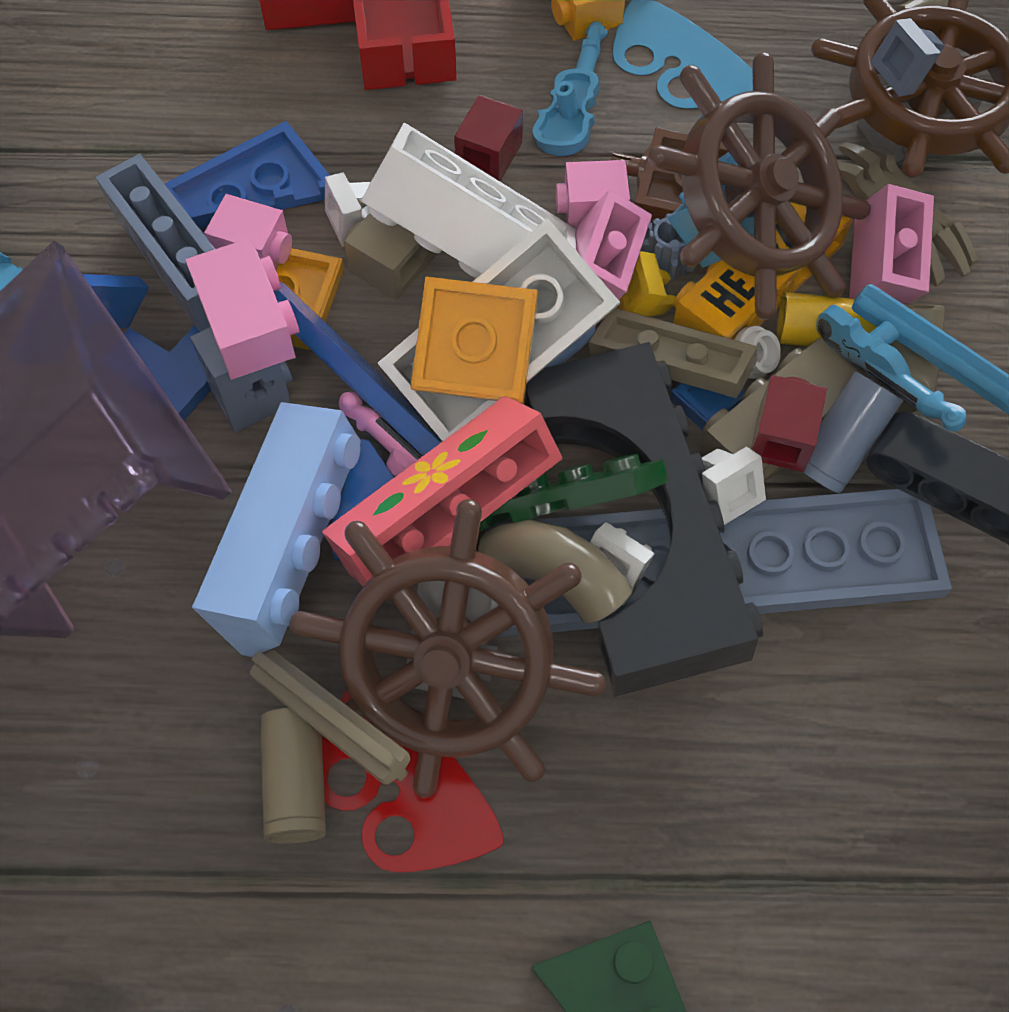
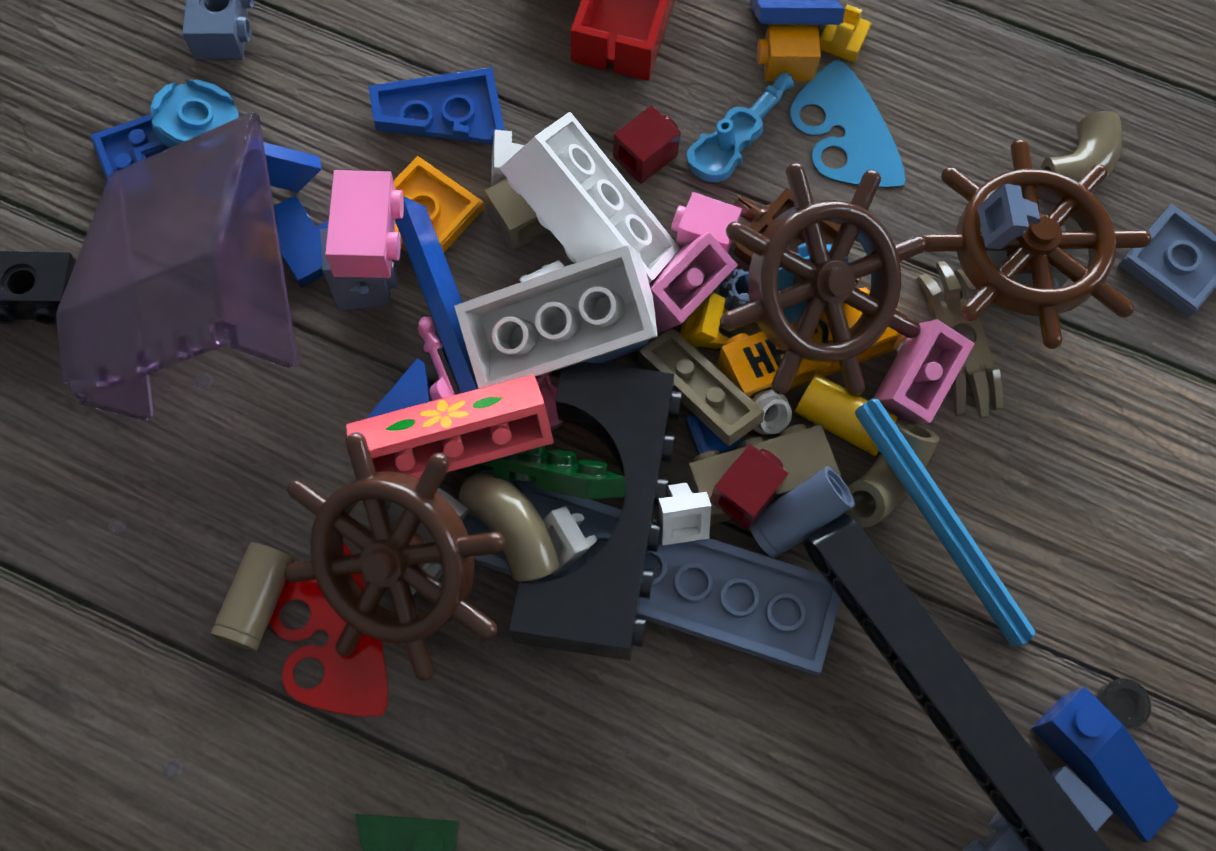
camera: 20 degrees right, 5 degrees up
sand blue brick [95,153,215,332] -> none
light blue slope [192,402,361,657] -> none
bright pink brick [204,194,292,270] -> none
dark tan axle [250,650,411,784] -> none
light orange tile [410,276,539,405] -> none
dark azure piece [816,304,967,432] -> none

